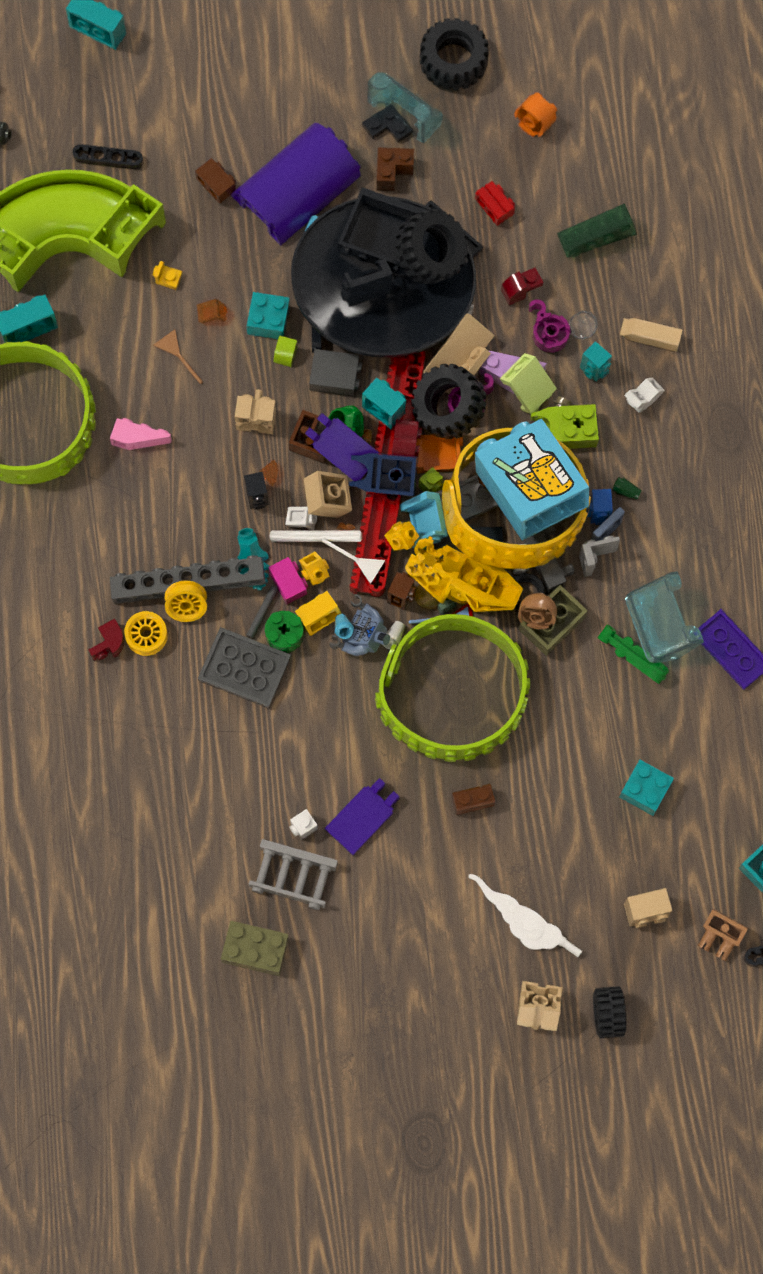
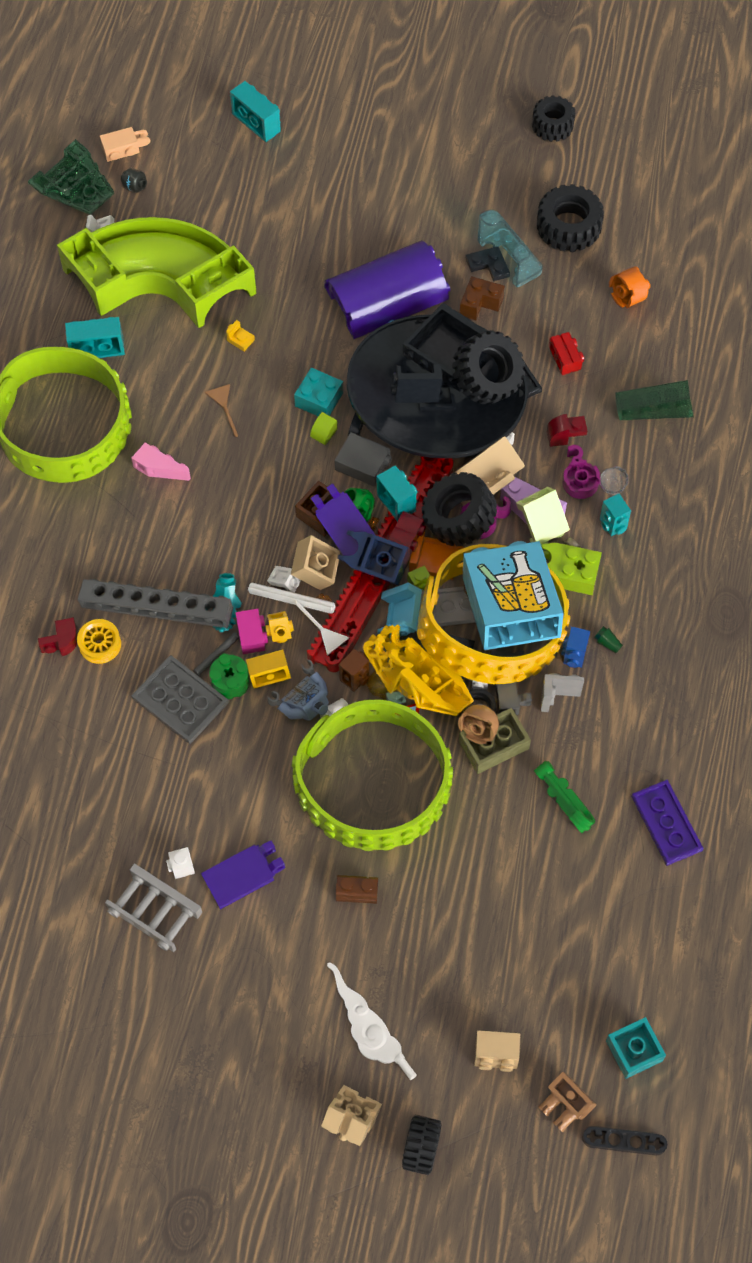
camera: 20 degrees right, 10 degrees down
black beam [72,144,143,169] -> none
yellow wheel [165,581,207,622] -> none
reddish brown brick [195,158,236,204] -> none
clear orange bracket [197,299,227,324] -> none
olive brick [221,920,289,976] -> none
tan brick [235,390,276,434] -> none
black brick [244,472,269,510] -> none
clear orange tile [259,460,278,487] -> none
medium azure cone [335,614,354,639] -> none
yellow brick [384,521,420,551] -> none
sand blue tile [591,507,625,541] -> none
teal brick [619,760,674,816] -> none
tan piece [620,318,682,352] -> none
white brick [625,377,665,413] -> none
clear light blue windscreen [625,571,704,663] -> none

